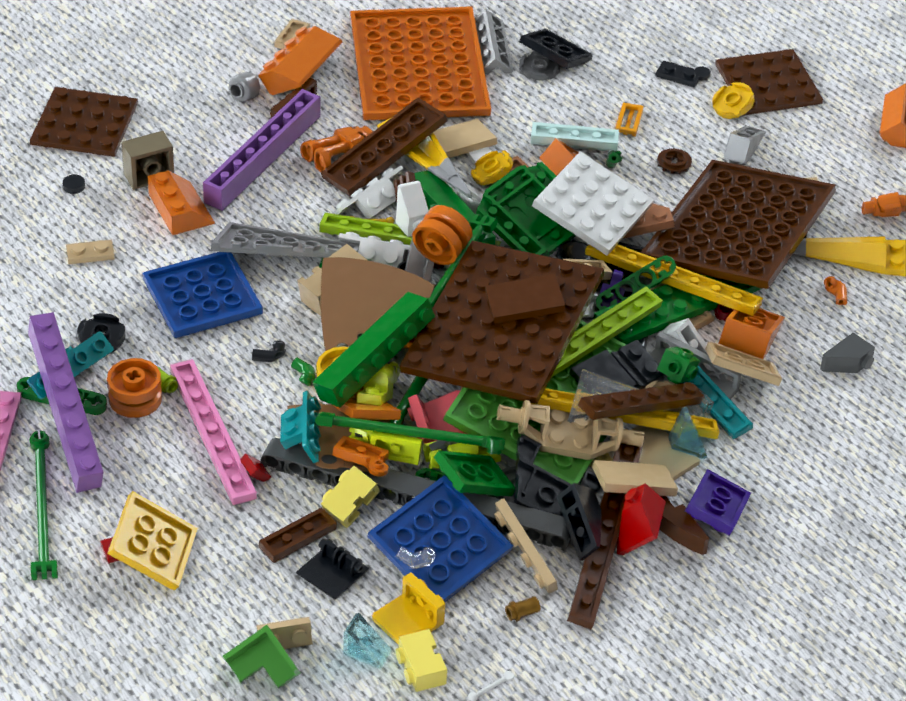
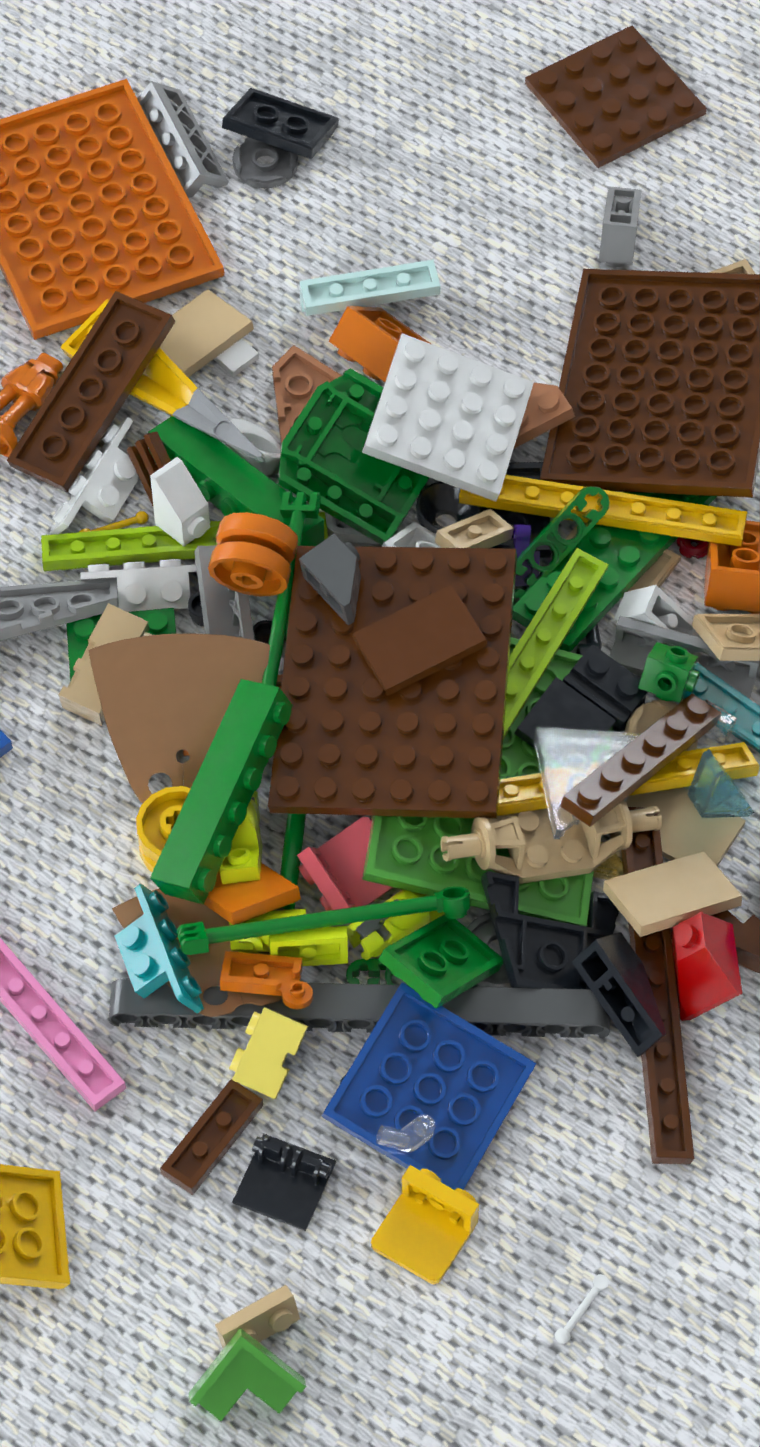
camera: 15 degrees left, 15 degrees up
red tile [240,453,271,482] -> none
black arm [252,340,286,362] -> none
green arm [291,357,316,386] -> none
clear light blue slope [343,613,392,669] -> none
light yellow brick [395,629,447,692] -> none
yellow tile [471,150,513,185] -> none
tan plate [494,498,558,593] -> none
pearl gold pin [505,596,541,622] -> none
green arm [606,150,622,168] -> none
light orange tile [615,102,644,137] -> none
black hinge [655,60,711,88] -> none
reddish brown gear [657,148,692,174] -> none
yellow tile [712,82,754,119] -> none
none -> dark grey slope [299,534,361,626]

